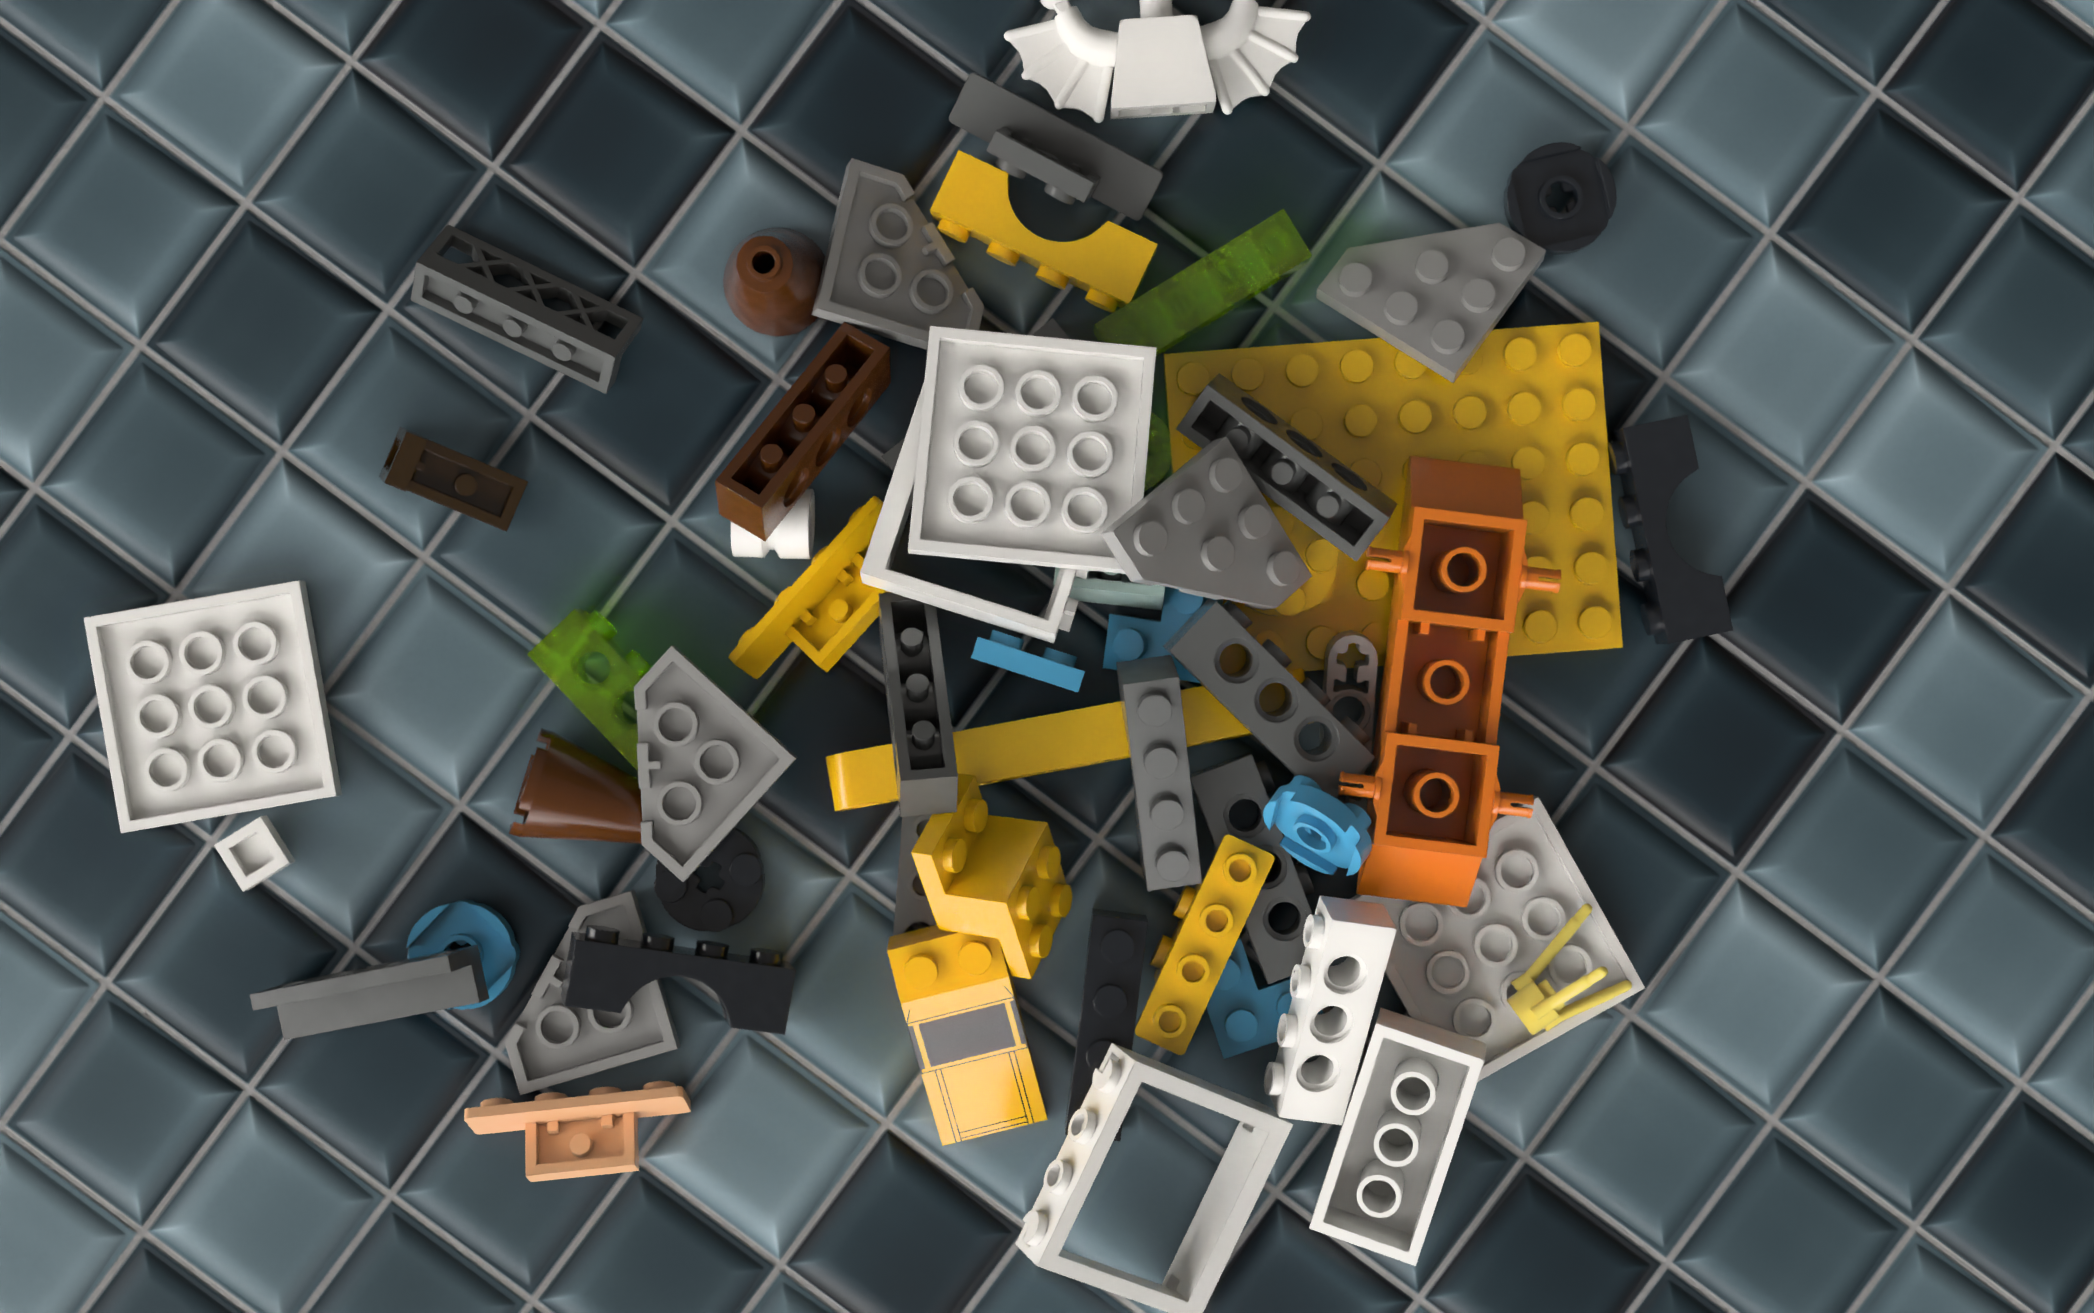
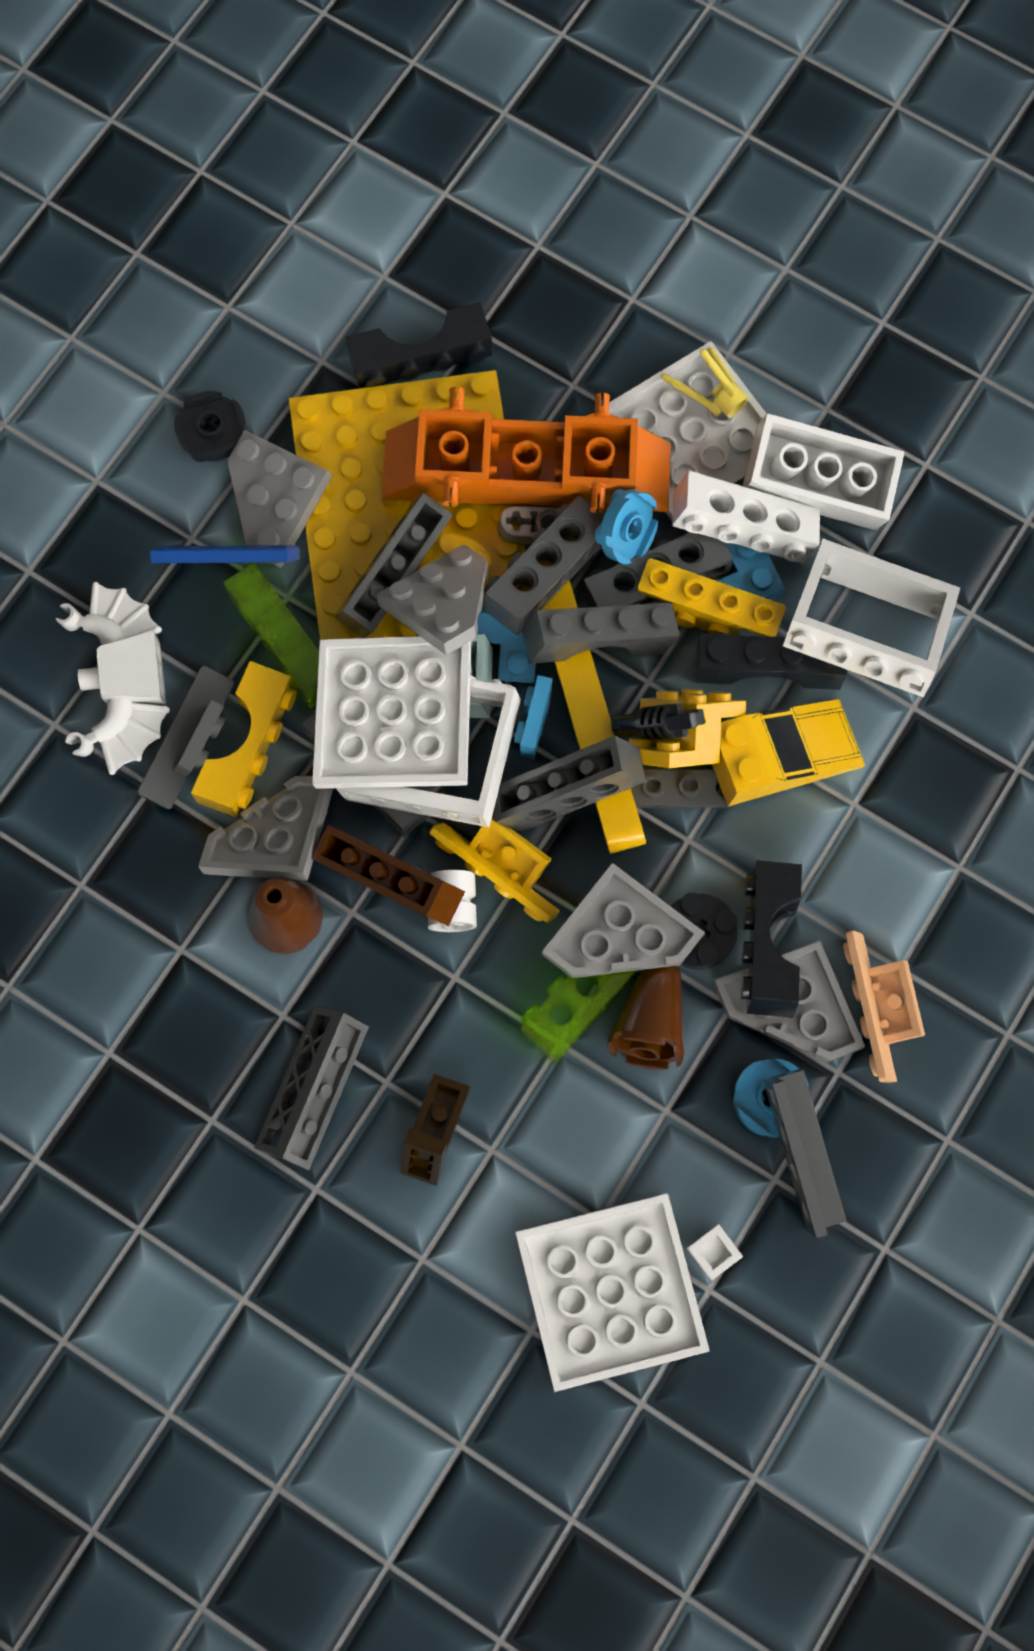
camera: 95 degrees left, 15 degrees down
none -> blue tile [150,545,300,563]
none -> black hinge [611,703,706,740]

